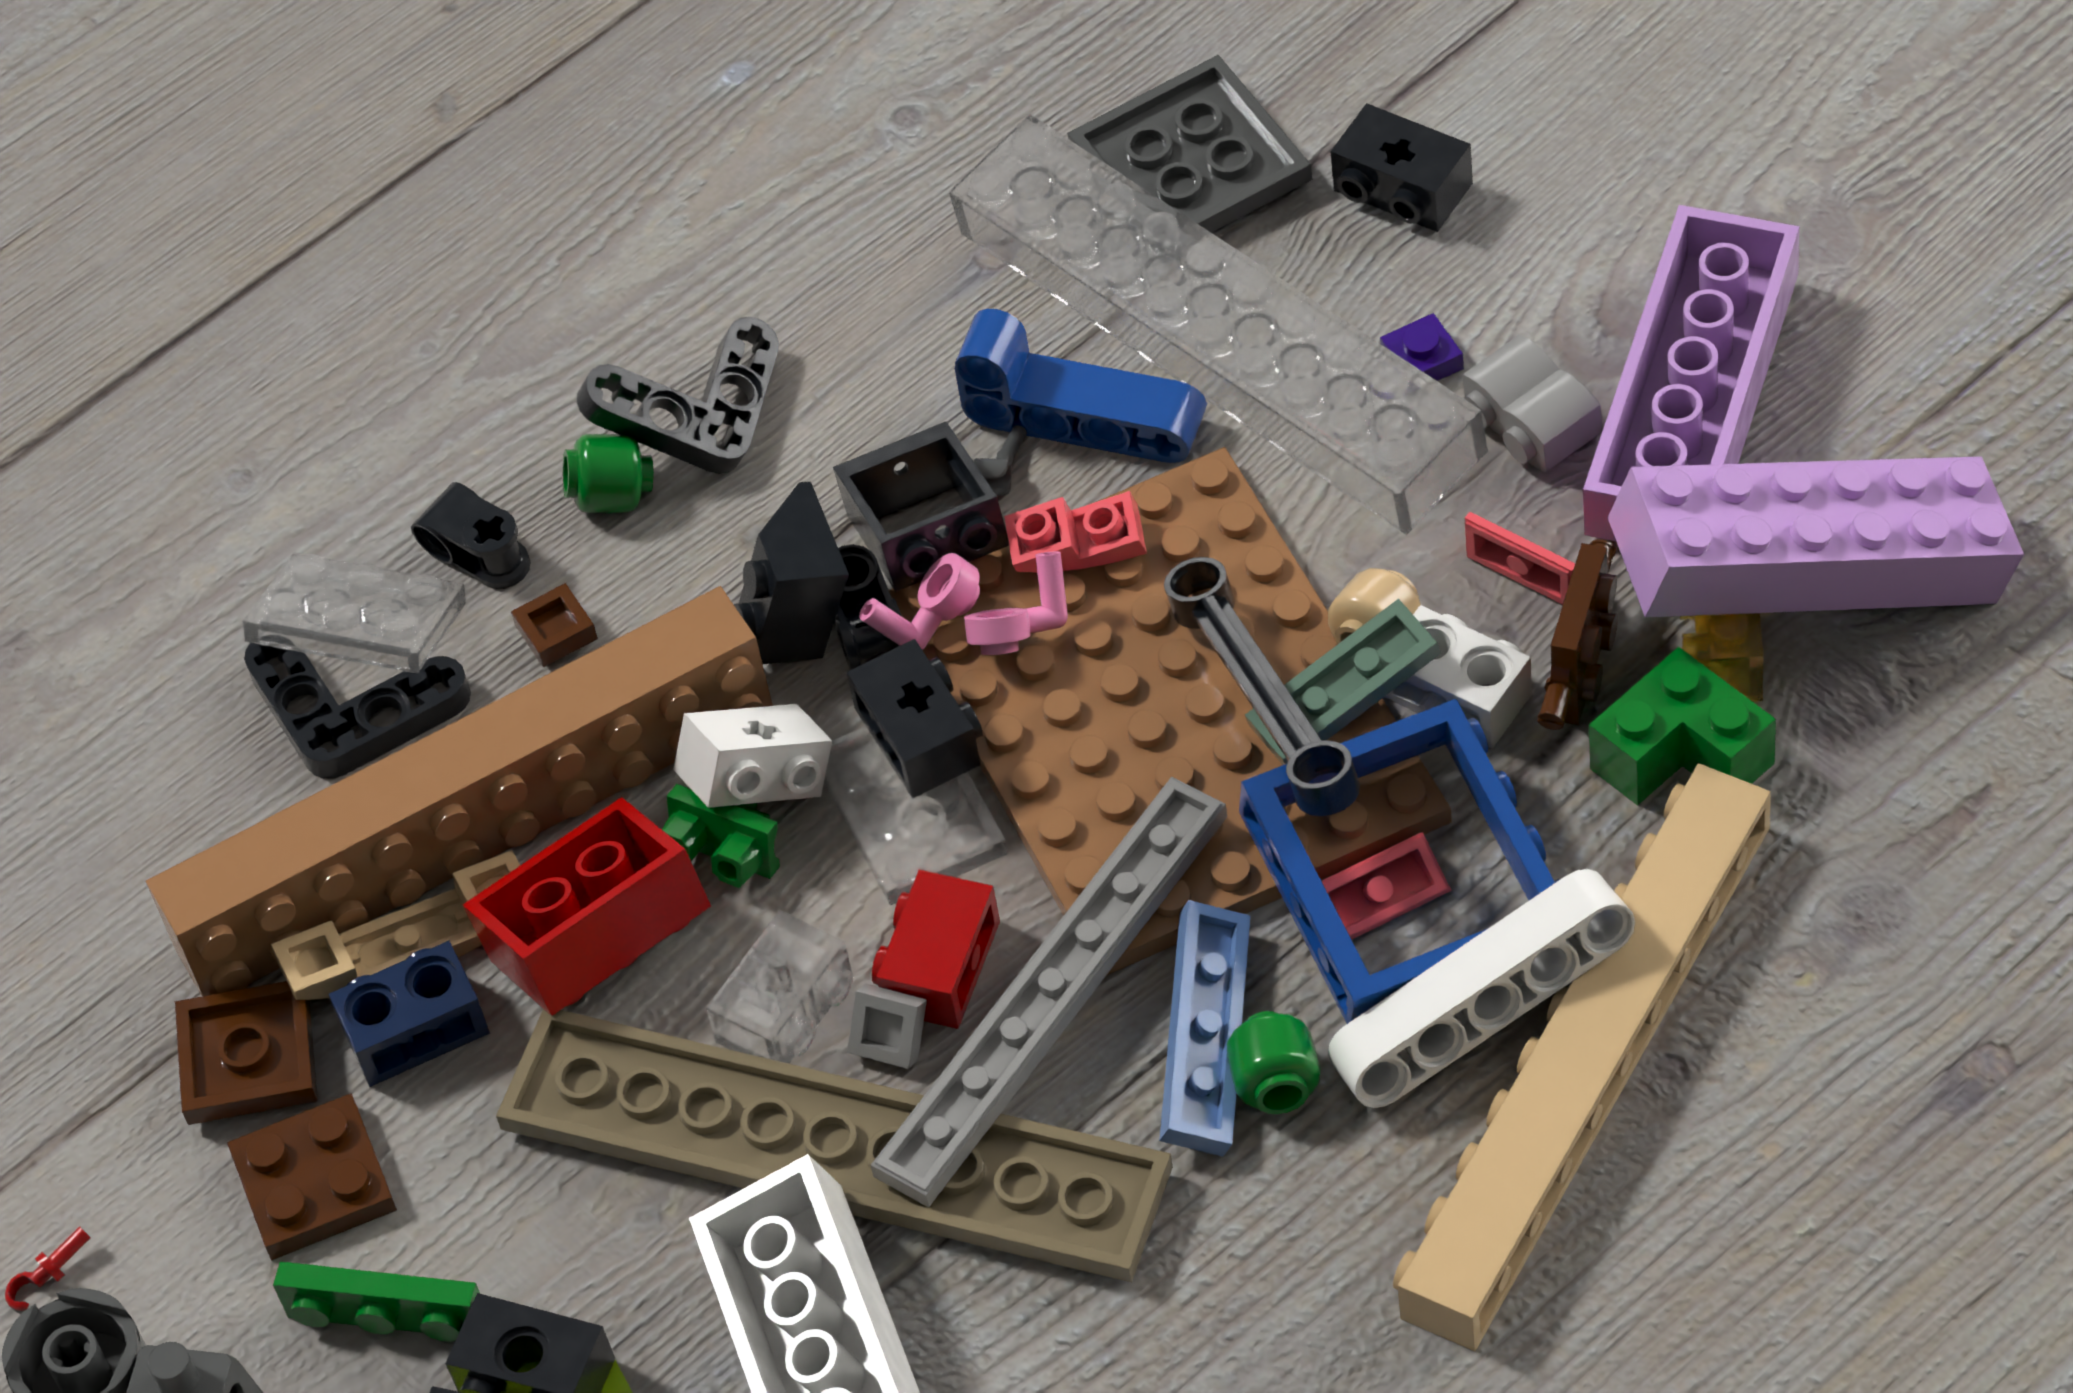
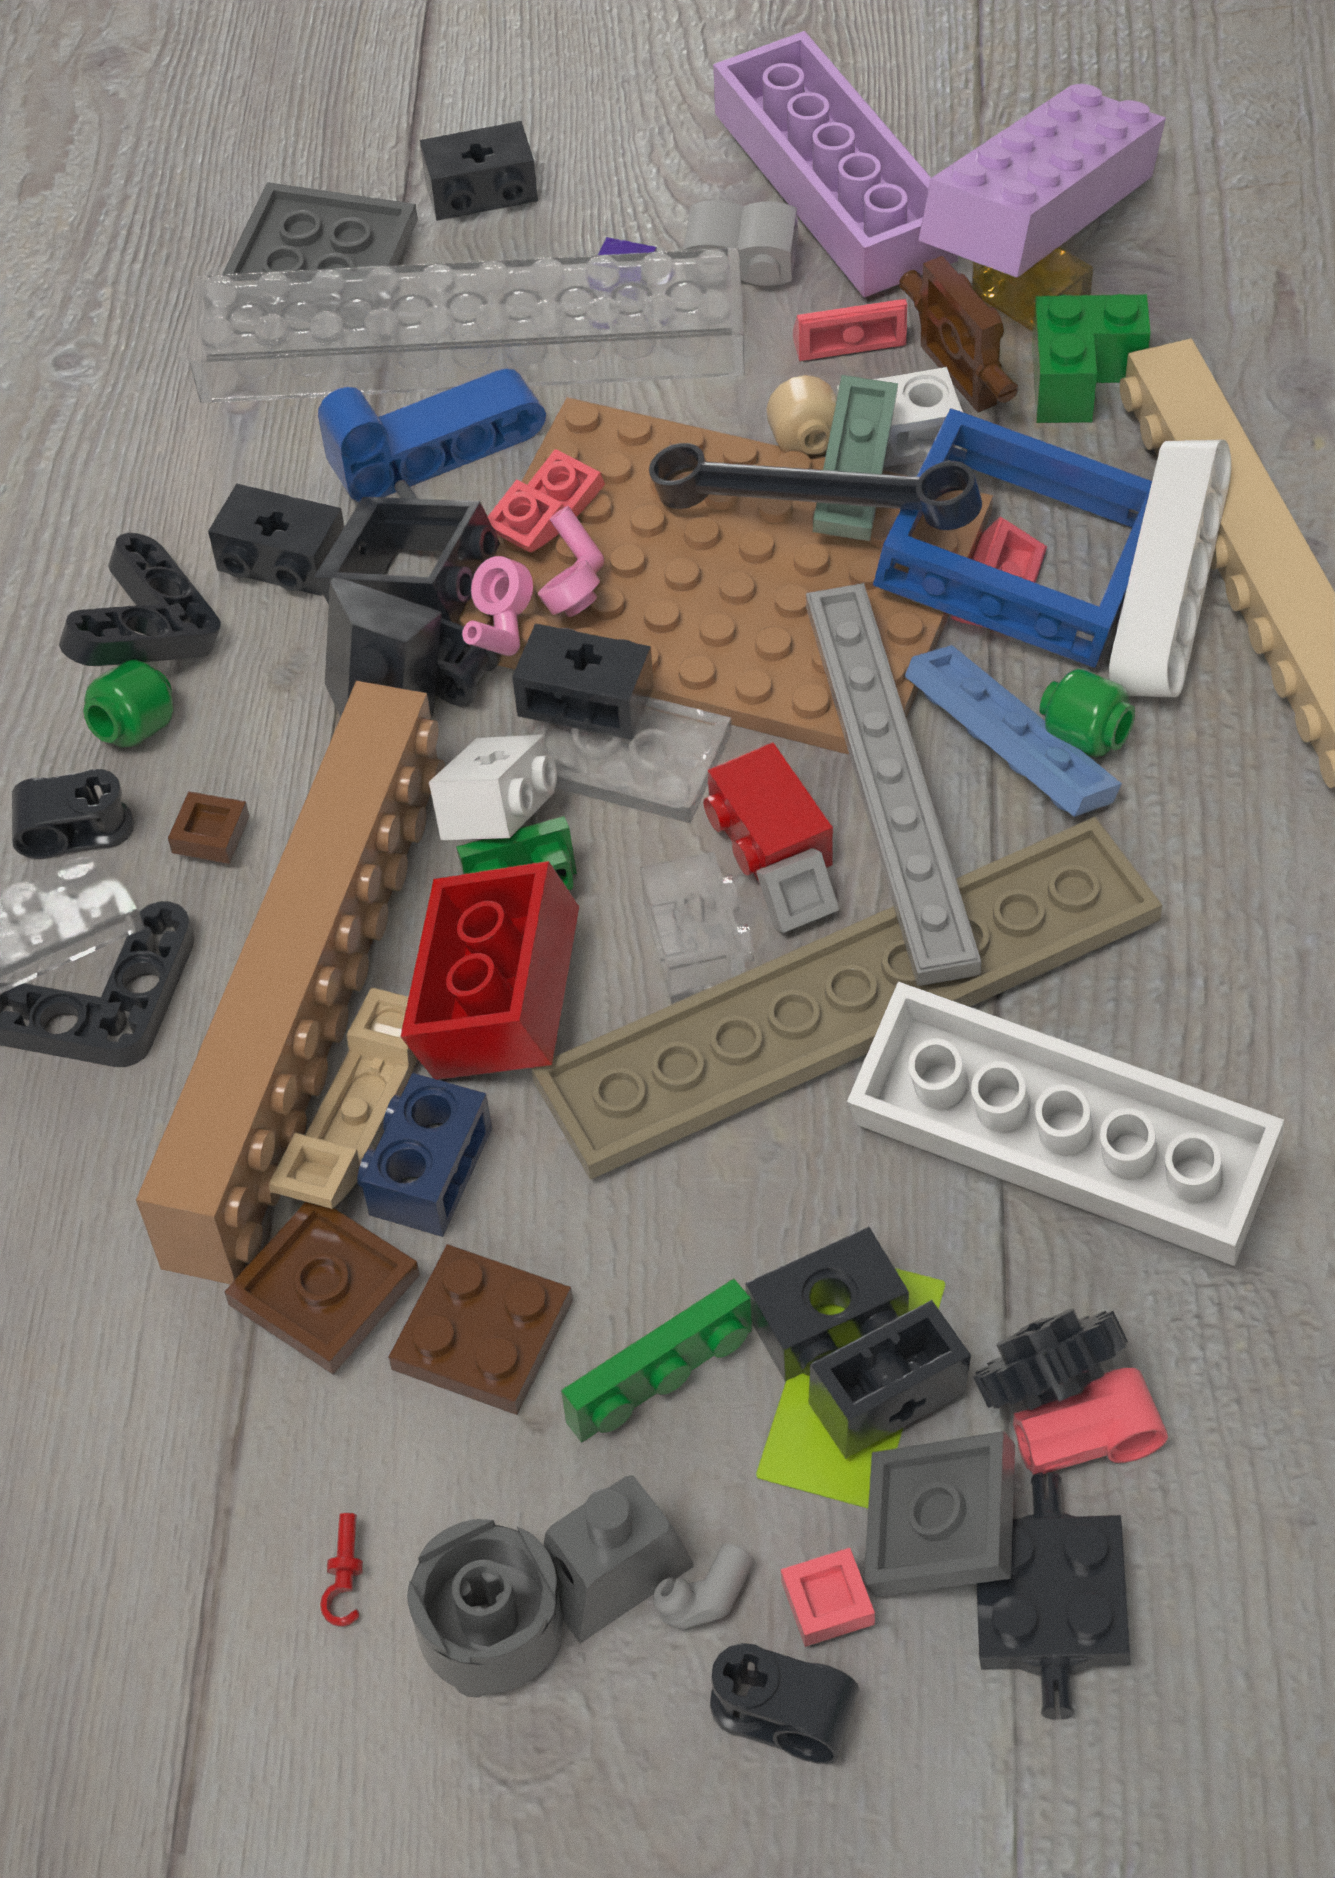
camera: 50 degrees left, 0 degrees up
none -> black brick [208,483,345,596]

